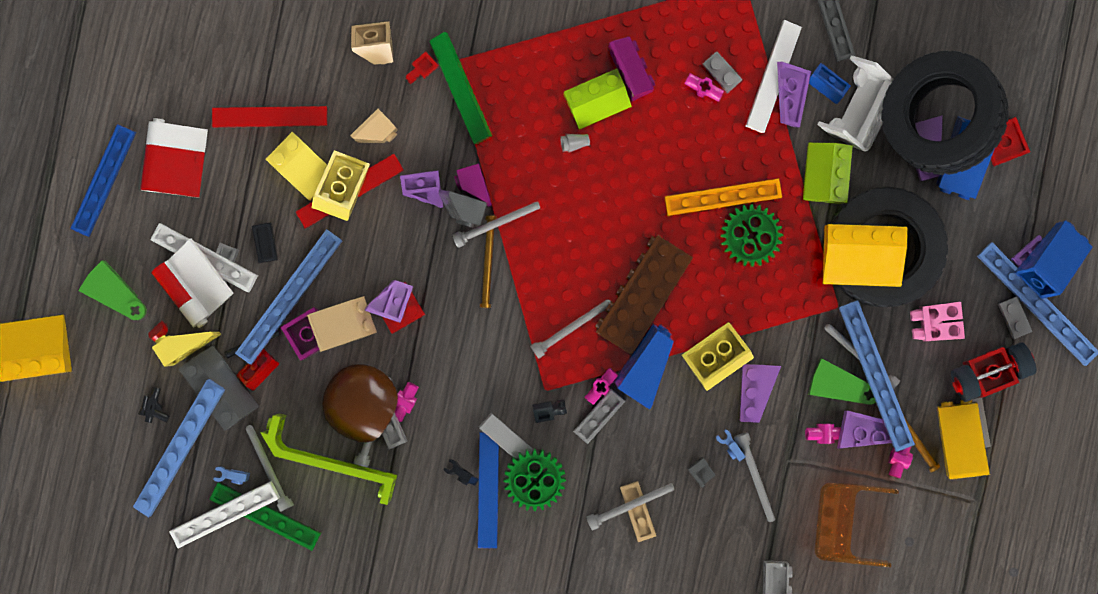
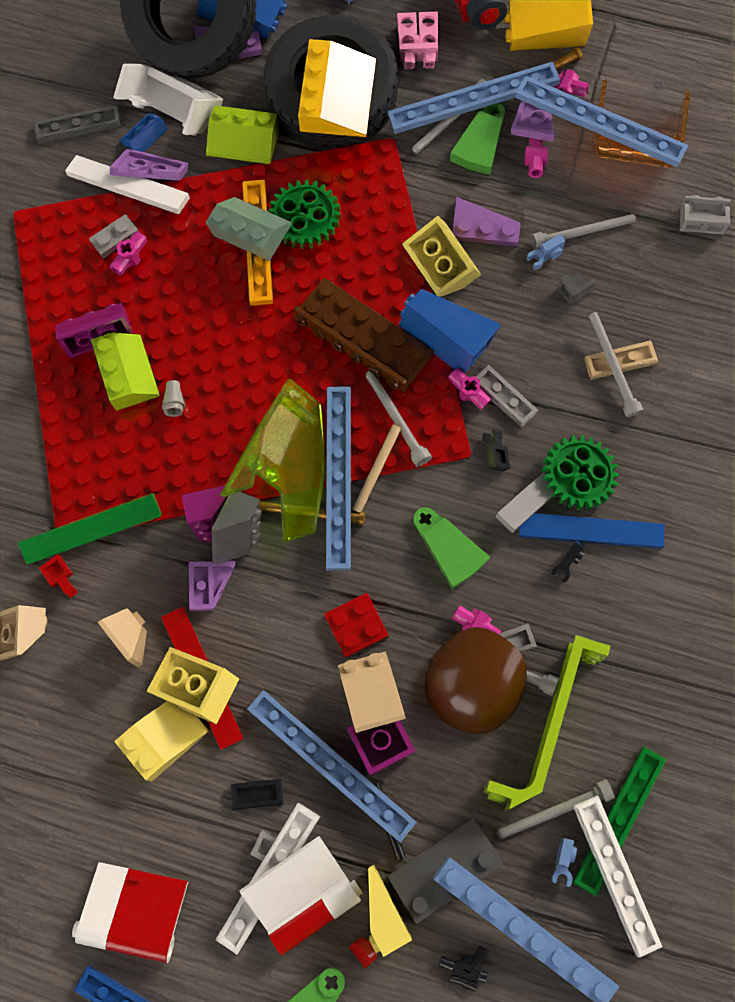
camera: 80 degrees left, 15 degrees down
red tile [212,106,328,128] -> none
red slope [236,349,279,391] -> none
medium lavender wing [365,280,413,323] -> none
light grey piece [452,202,540,248] -> none
none -> sand green slope [206,197,291,261]
none -> clear neon green windscreen [220,379,326,542]
none -> medium blue plate [326,387,351,571]
none -> tan bar [352,424,401,513]
none -> bright green piece [413,507,490,590]
none -> medium blue plate [515,76,688,168]

